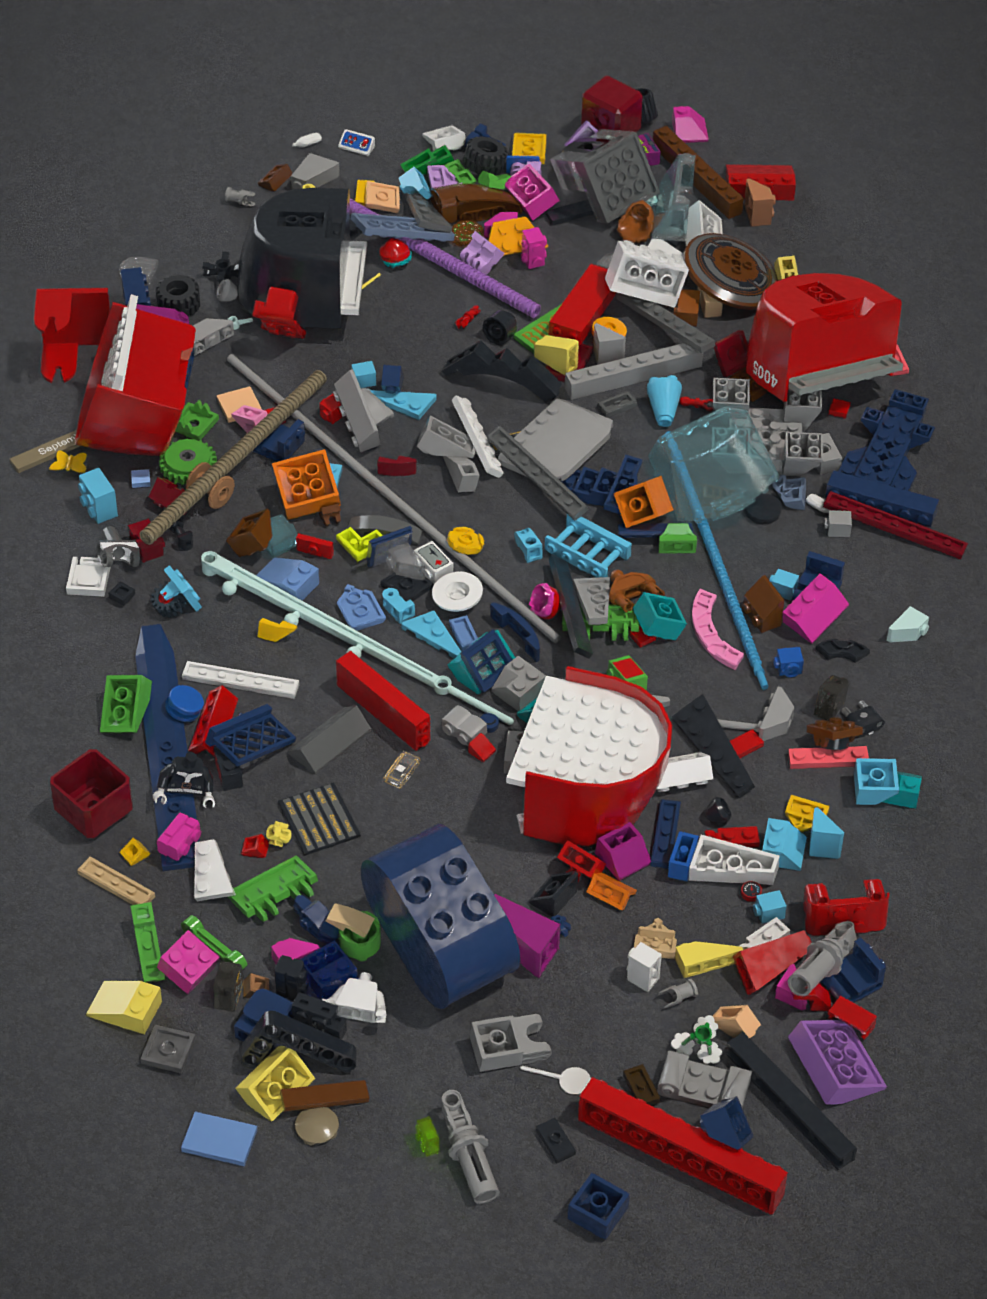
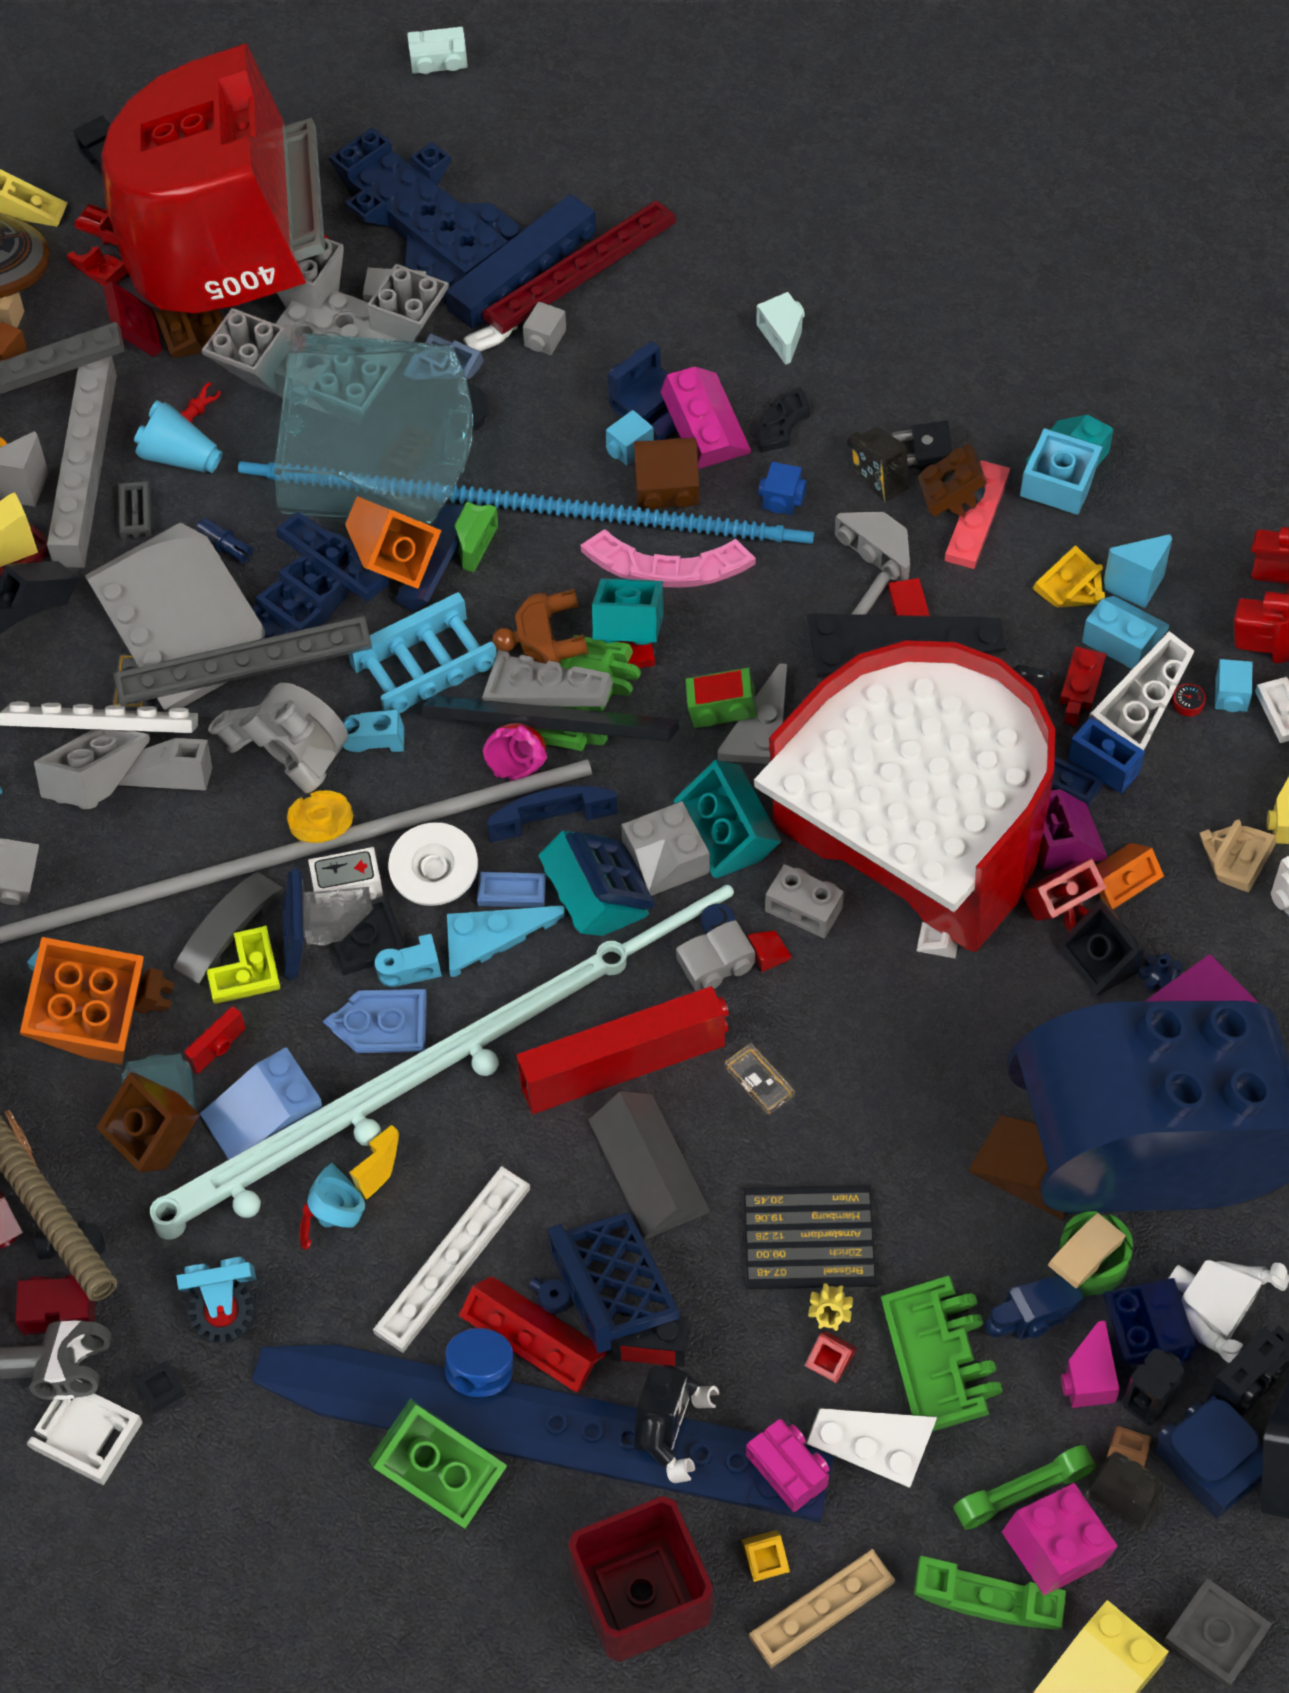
camera: 65 degrees left, 10 degrees up
dark red slope [377,455,417,476] -> none
none -> dark blue axle [196,518,253,564]
none -> light grey piece [208,683,348,793]
none -> medium azure piece [299,1163,365,1250]

